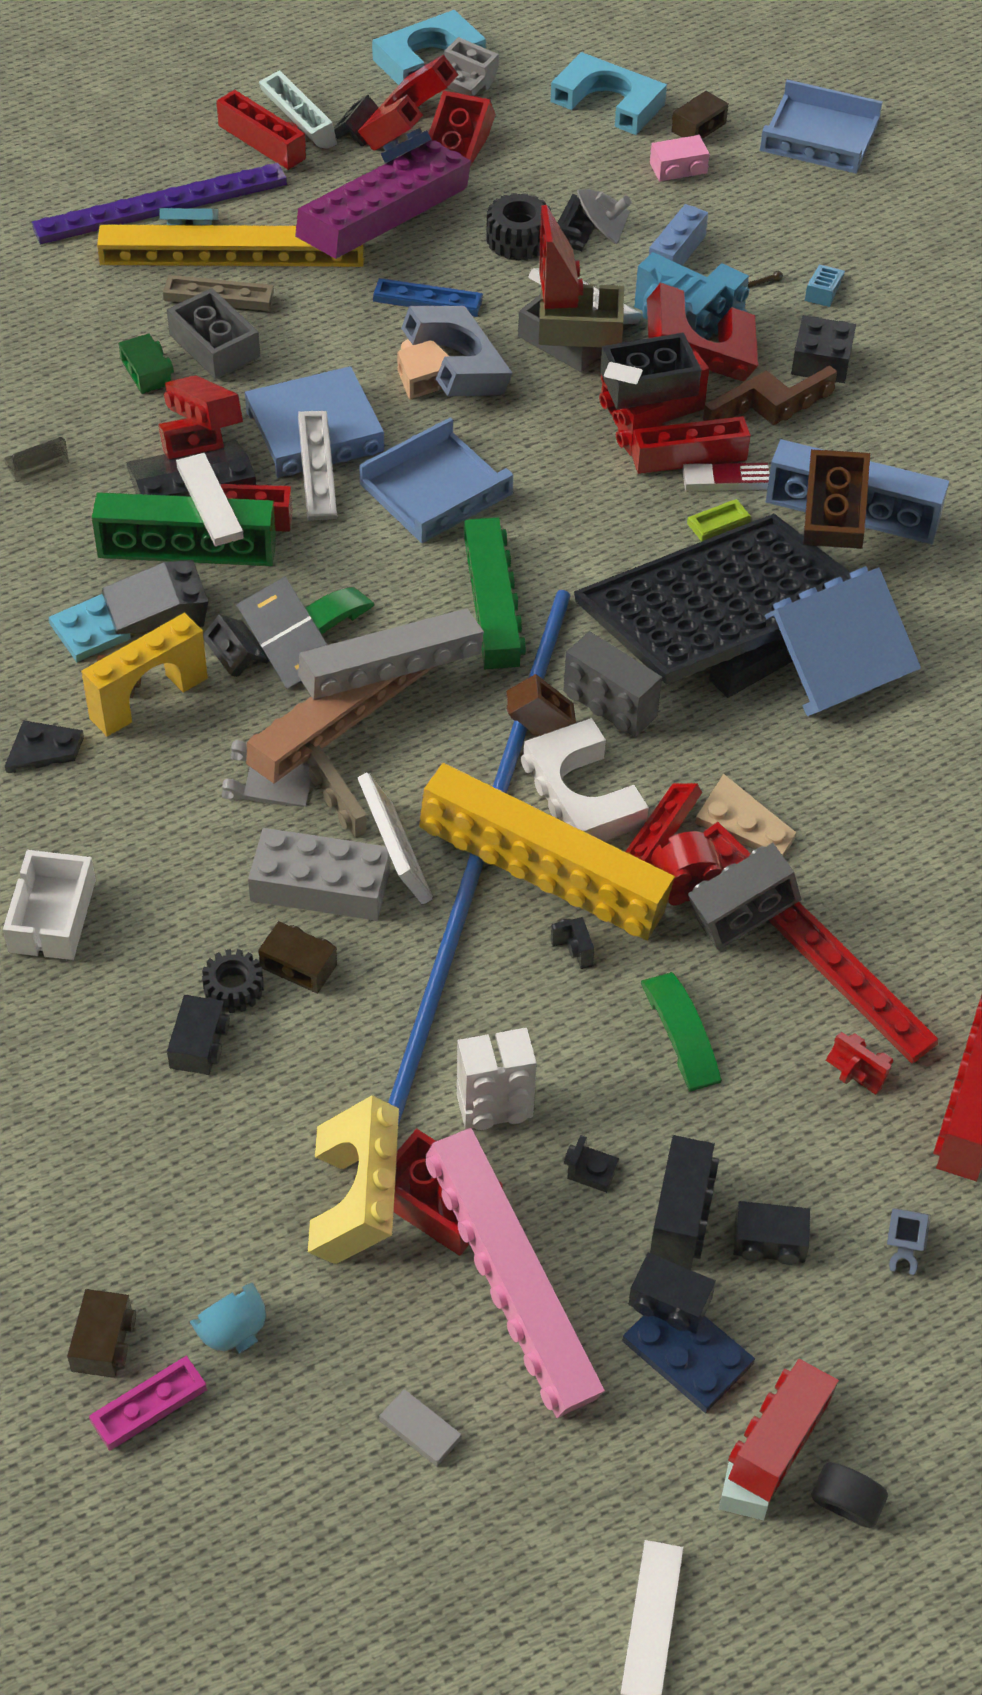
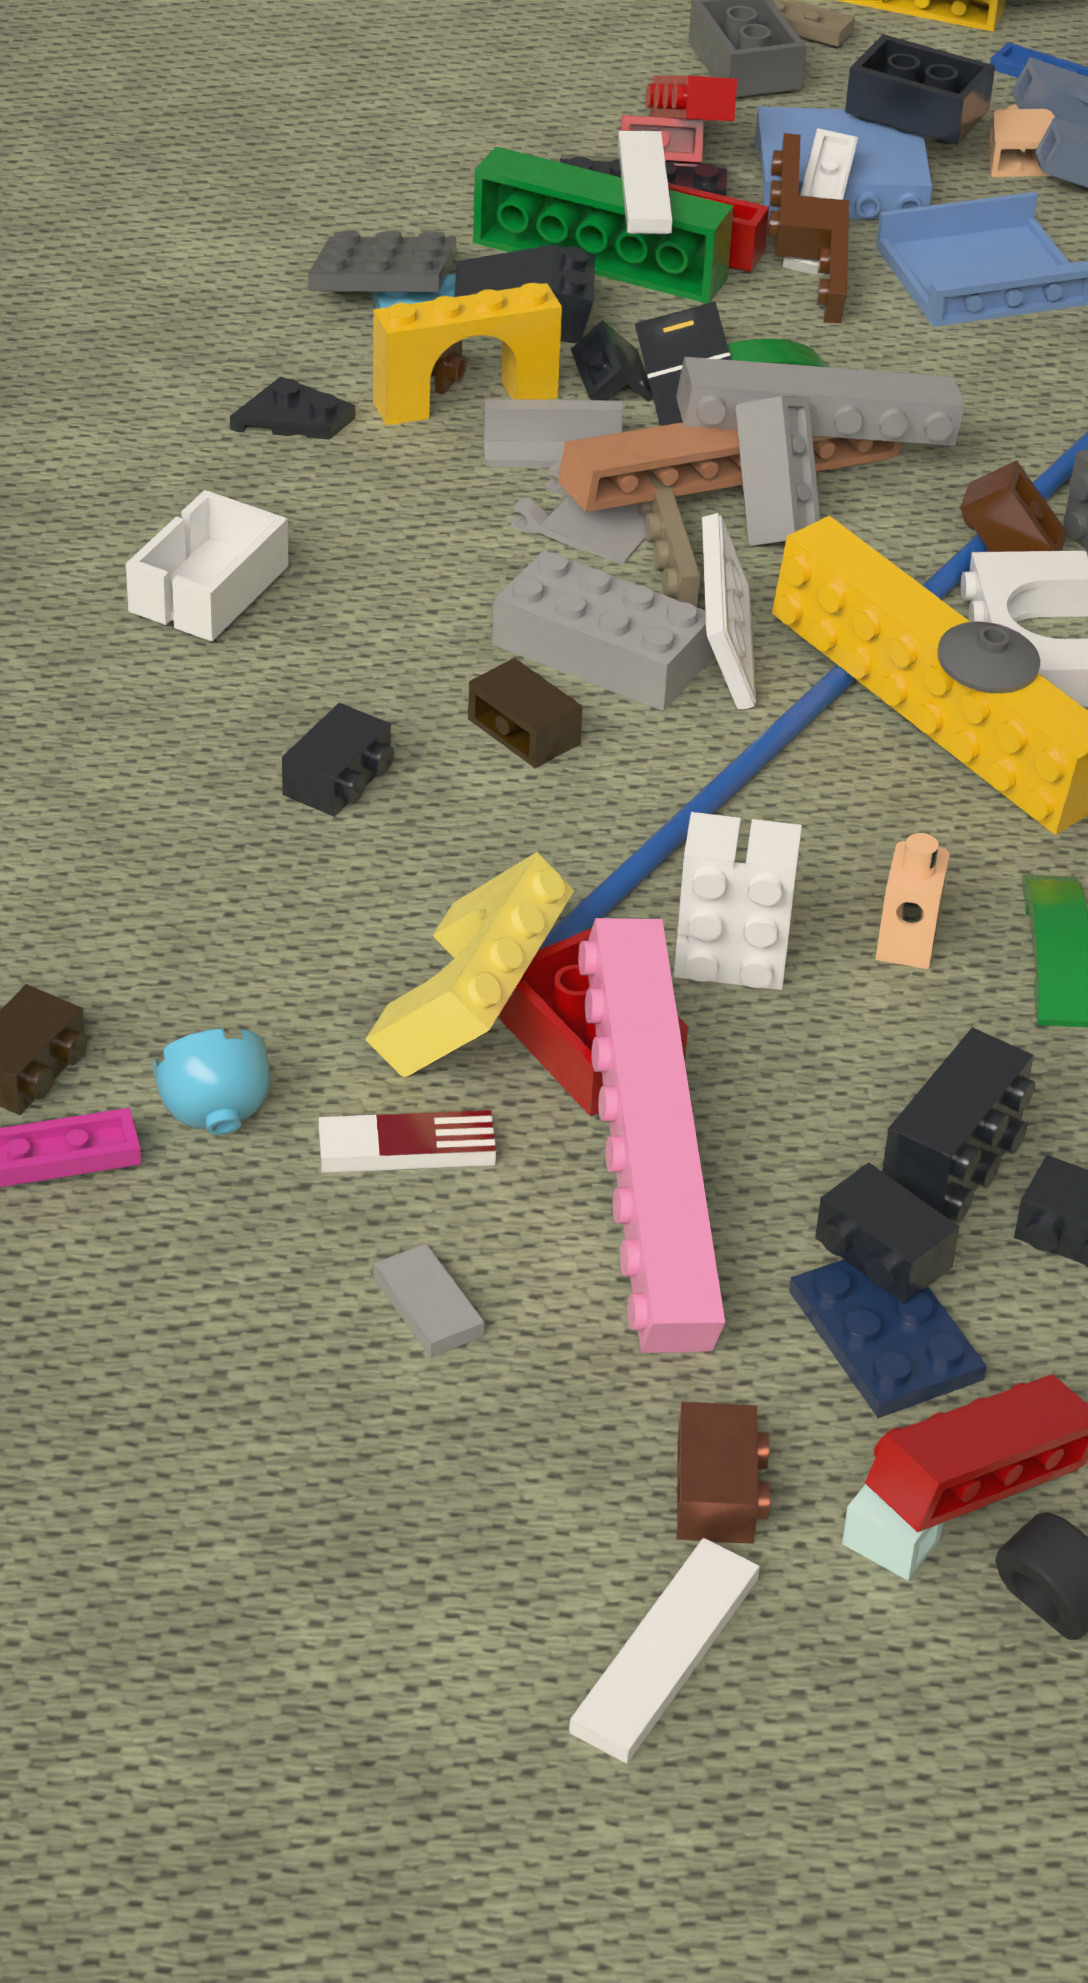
camera: 20 degrees right, 10 degrees down
clear smoke panel [4,437,69,482] -> none
green brick [118,333,174,394] -> none
black tyre [202,949,264,1013] -> none
green brick [464,517,526,670] -> none
black bracket [551,917,594,969] -> none
black bracket [564,1135,619,1193] -> none
none -> dark grey plate [308,231,457,292]
none -> white tile [318,1110,496,1173]
none -> light grey panel [483,399,623,467]
none -> copper brick [677,1402,770,1544]
none -> light grey panel [736,396,820,546]
none -> reddish brown bracket [768,133,849,324]
none -> black brick [845,34,996,145]
none -> light nougat torso [875,833,950,969]
none -> dark grey dish [937,621,1040,693]

